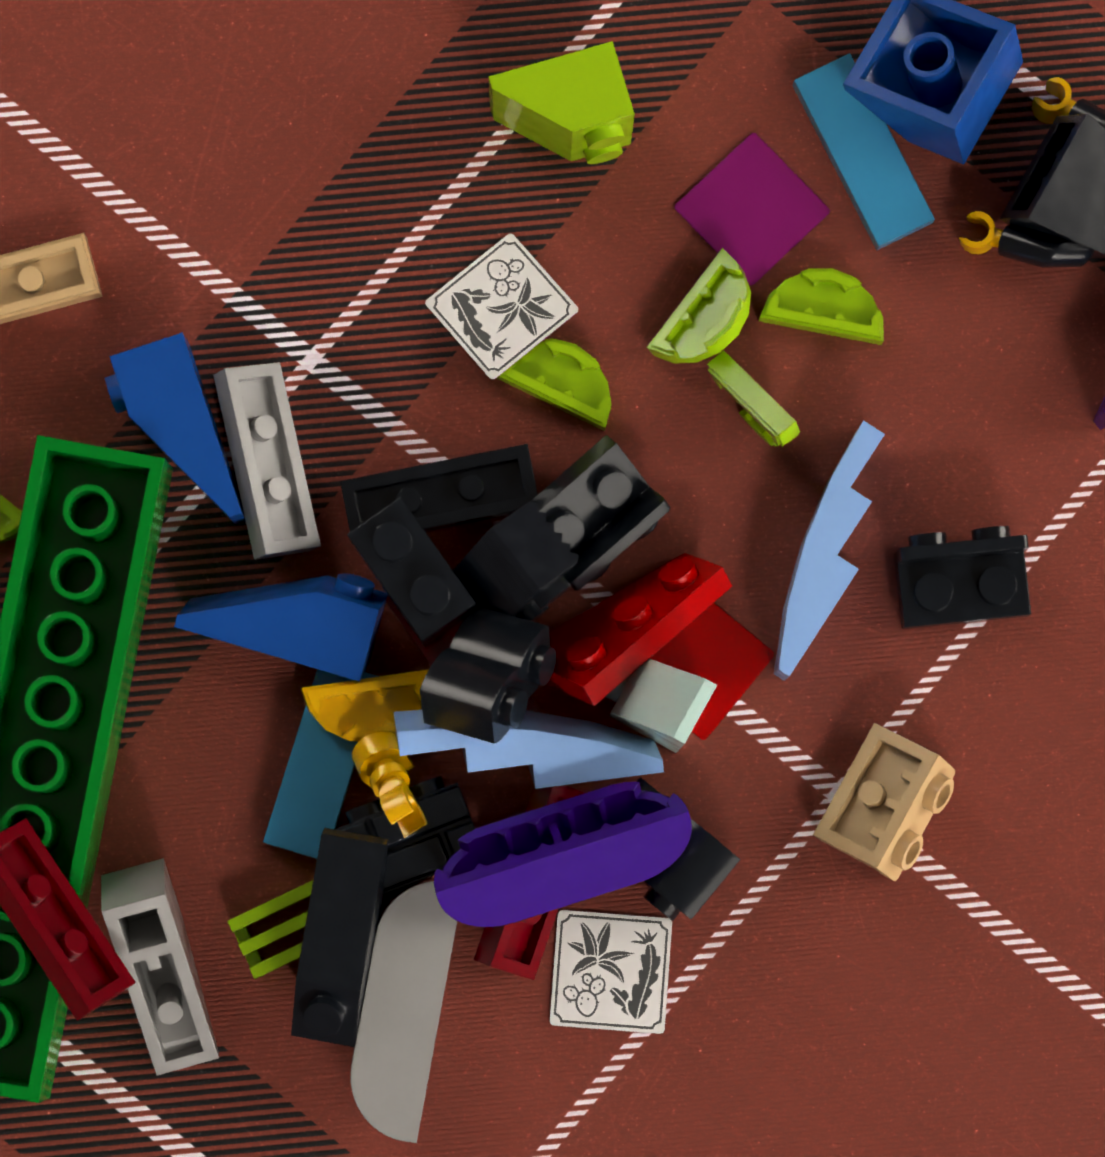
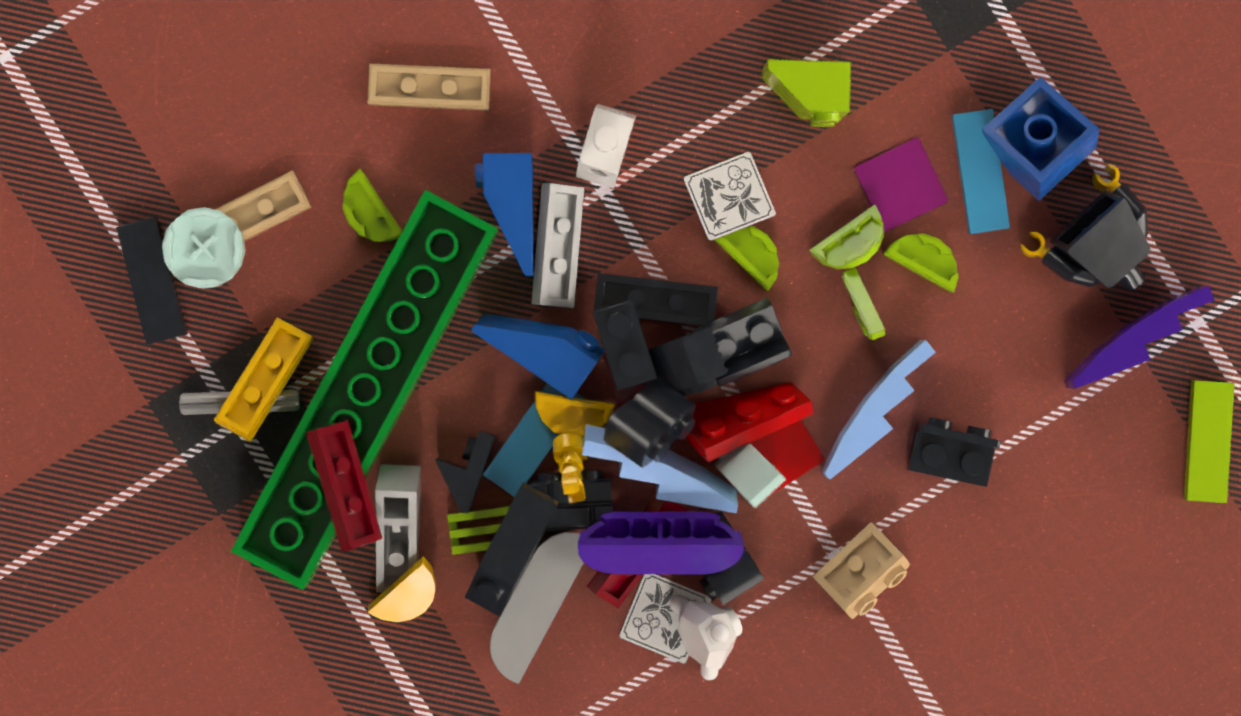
camera: 25 degrees right, 5 degrees up
none -> yellow tile [368,556,436,622]
none -> black slope [435,430,496,513]
none -> white torso [576,104,636,189]
none -> white rock [670,596,742,680]

